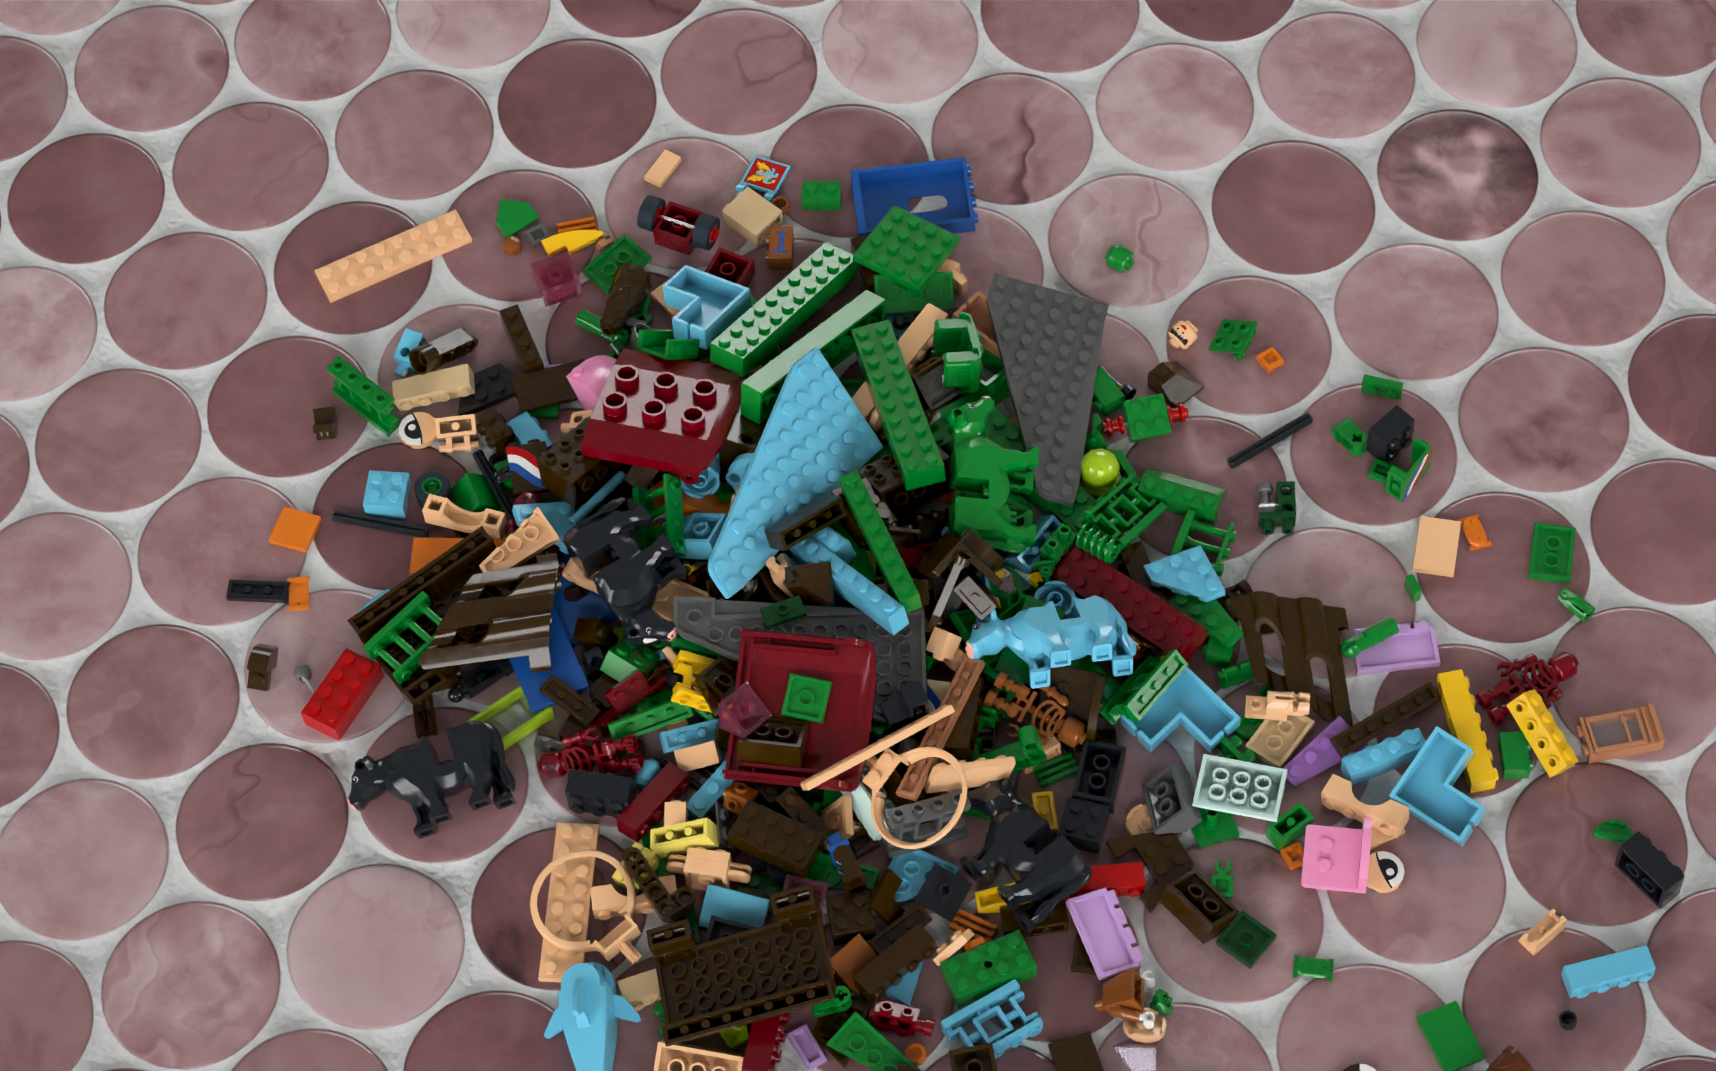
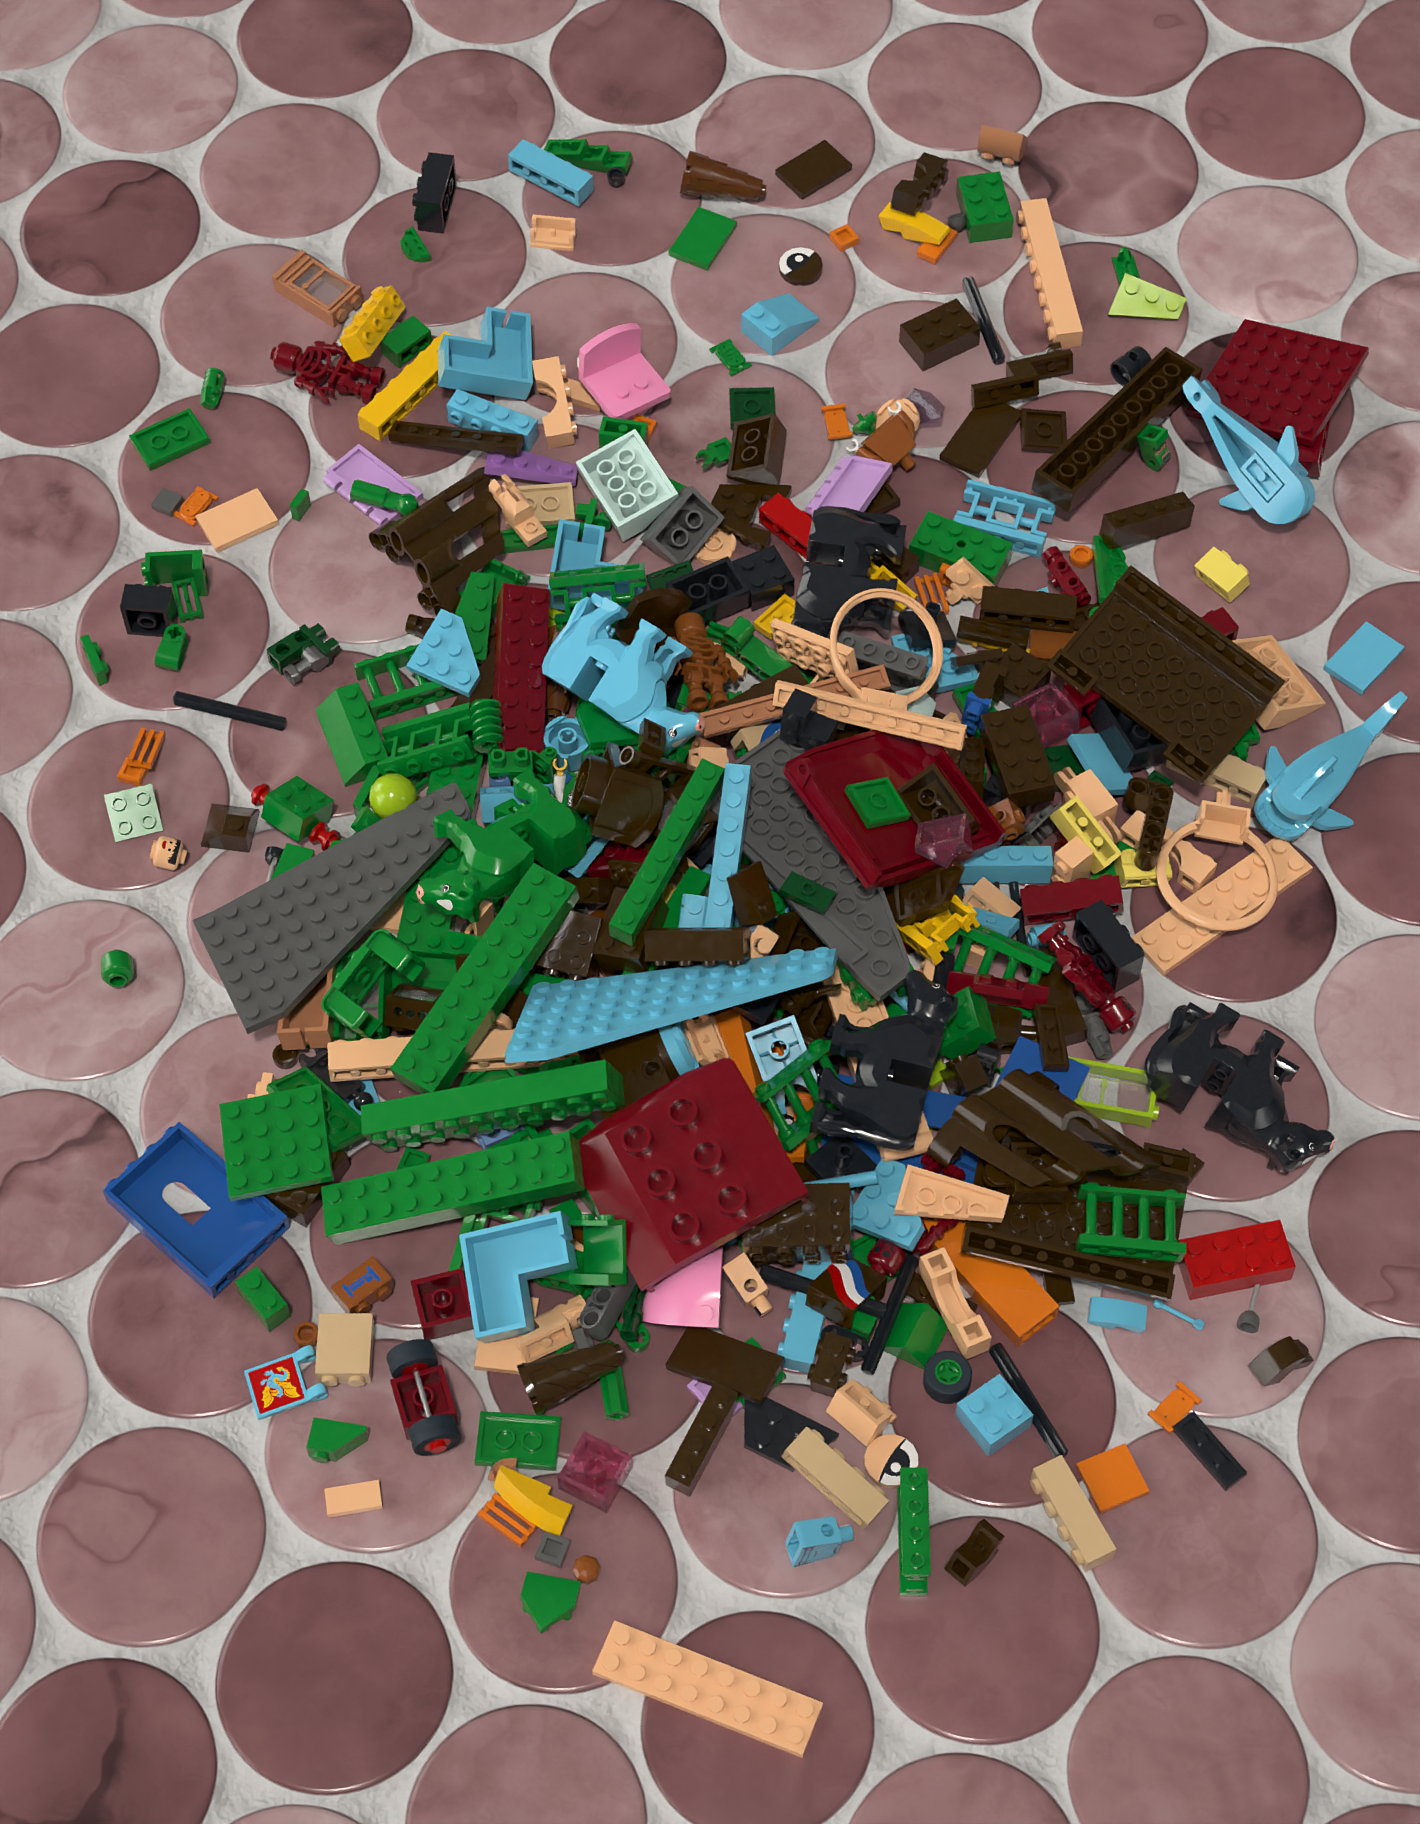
camera: 135 degrees left, 0 degrees up
dark brown beam [409,327,479,375] -> none
none -> orange tile [127,727,165,769]
none -> dark grey tile [151,488,184,517]
none -> green slope [306,1417,369,1463]
none -> light nougat plate [516,1294,586,1363]
none -> green slope [544,139,633,173]
none -> dark green plate [646,560,694,590]
none -> medium azure slope [741,293,820,356]
none -> orange piece [821,403,853,440]
none -> tan brick [1030,1455,1117,1572]
none -> medium azure hinge [1153,1298,1205,1330]

